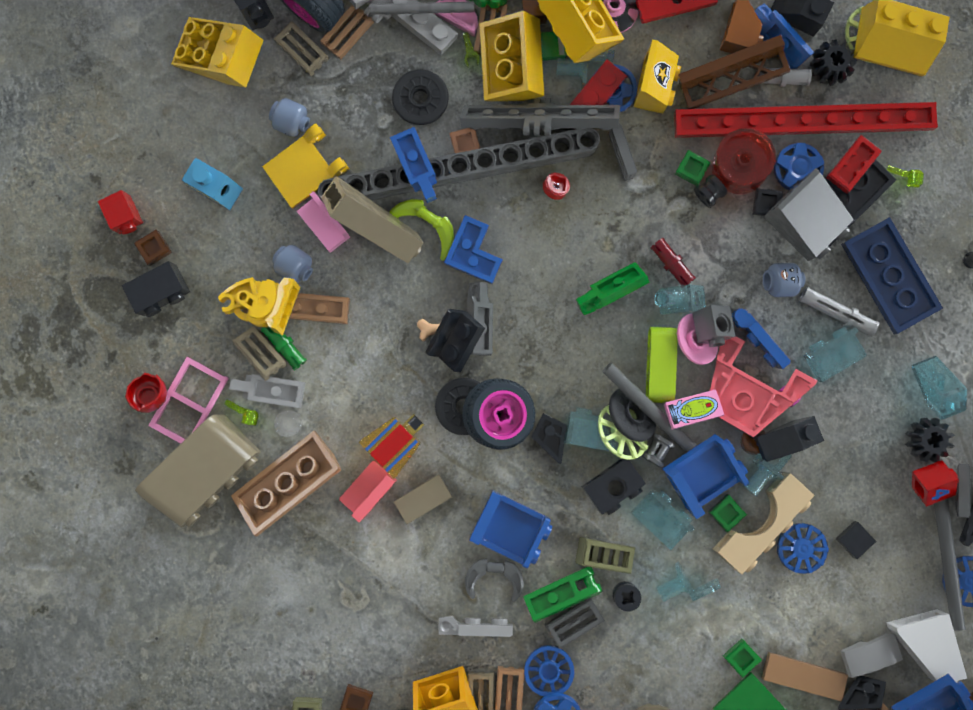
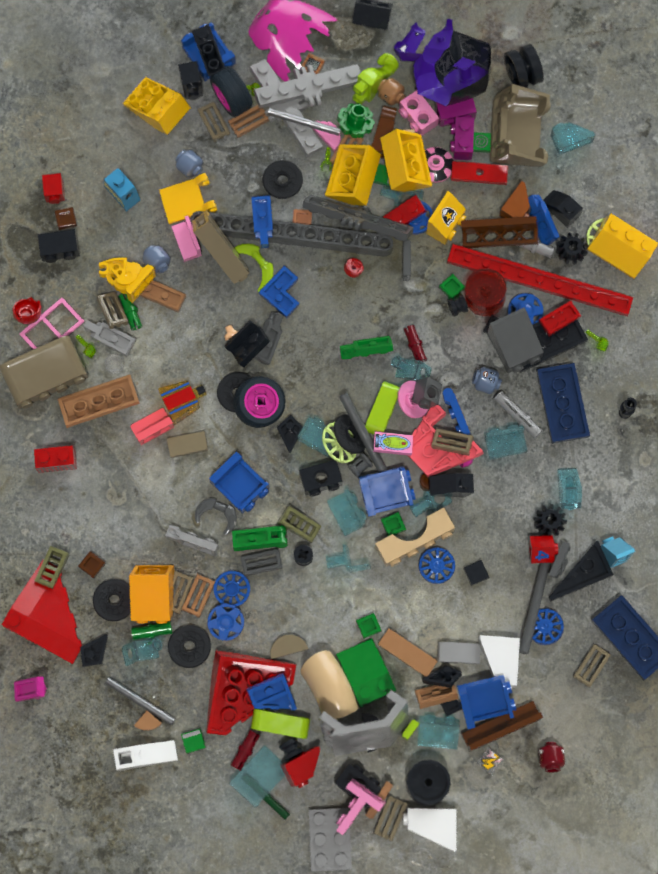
camera: 15 degrees right, 10 degrees down
none -> red brick [34,445,77,473]
none -> dark tan tile [431,428,474,456]

